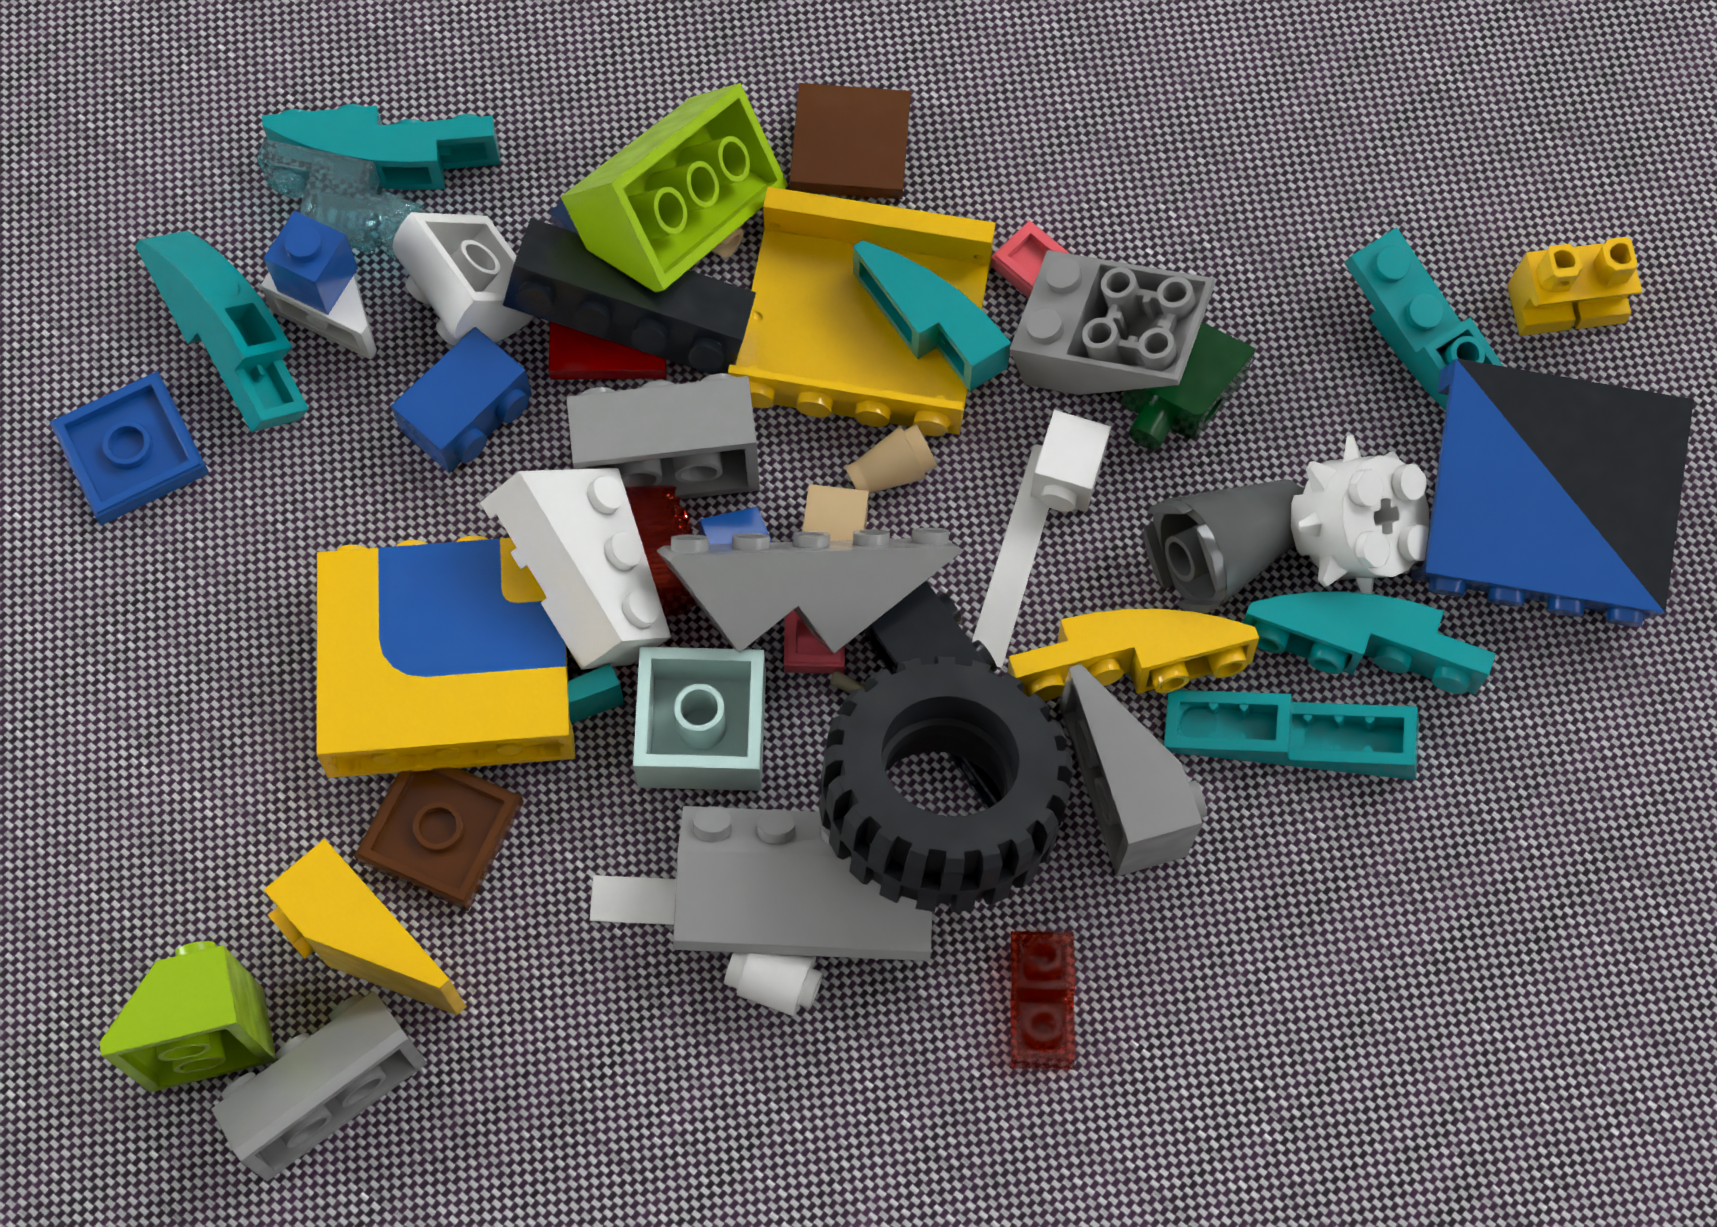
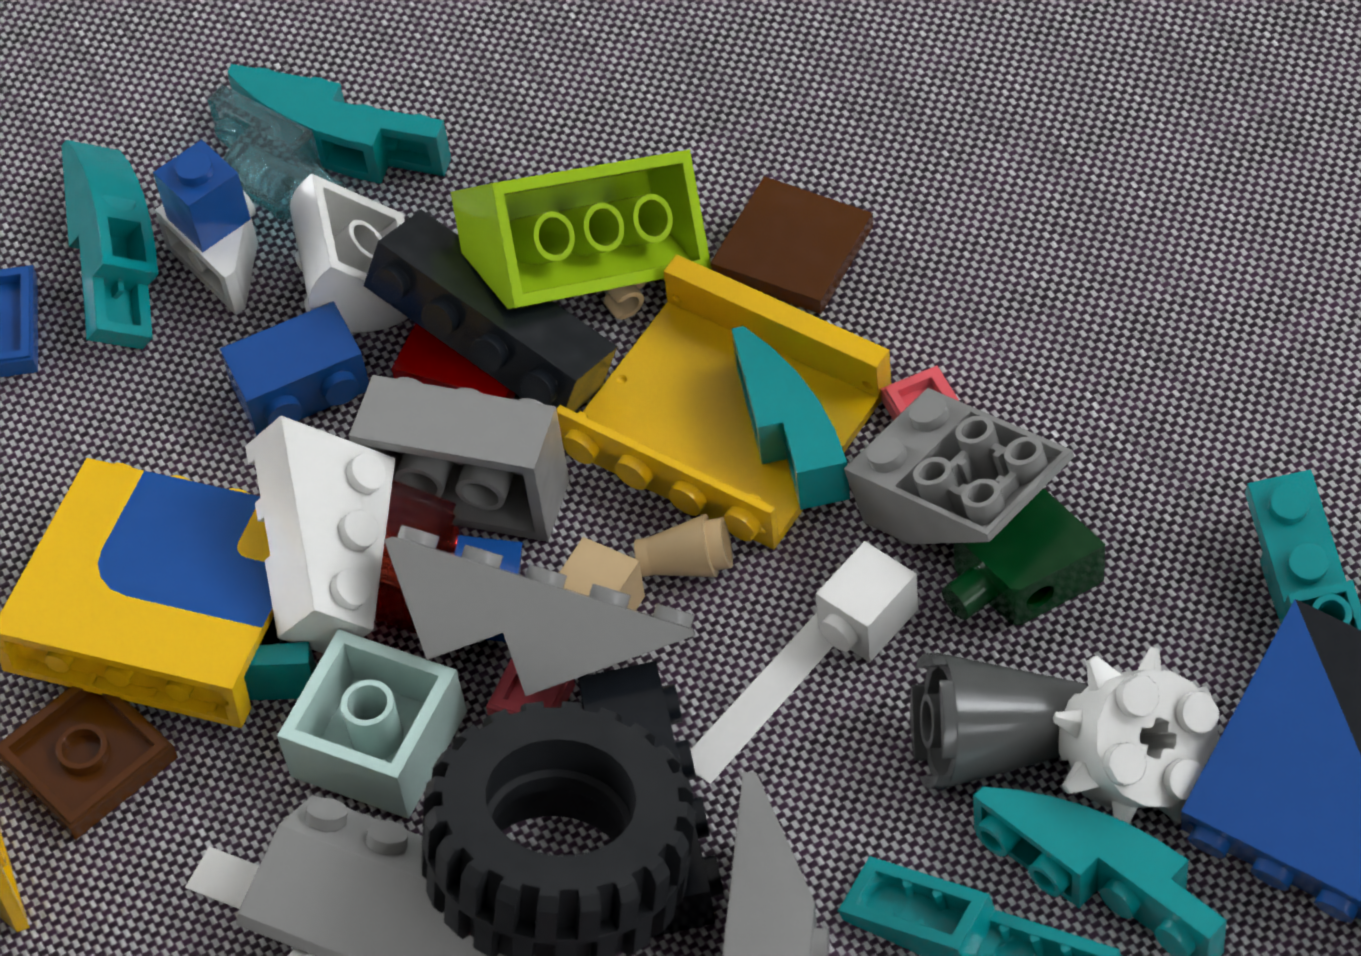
camera: 30 degrees right, 15 degrees down
yellow slope [1007,609,1259,702] -> none

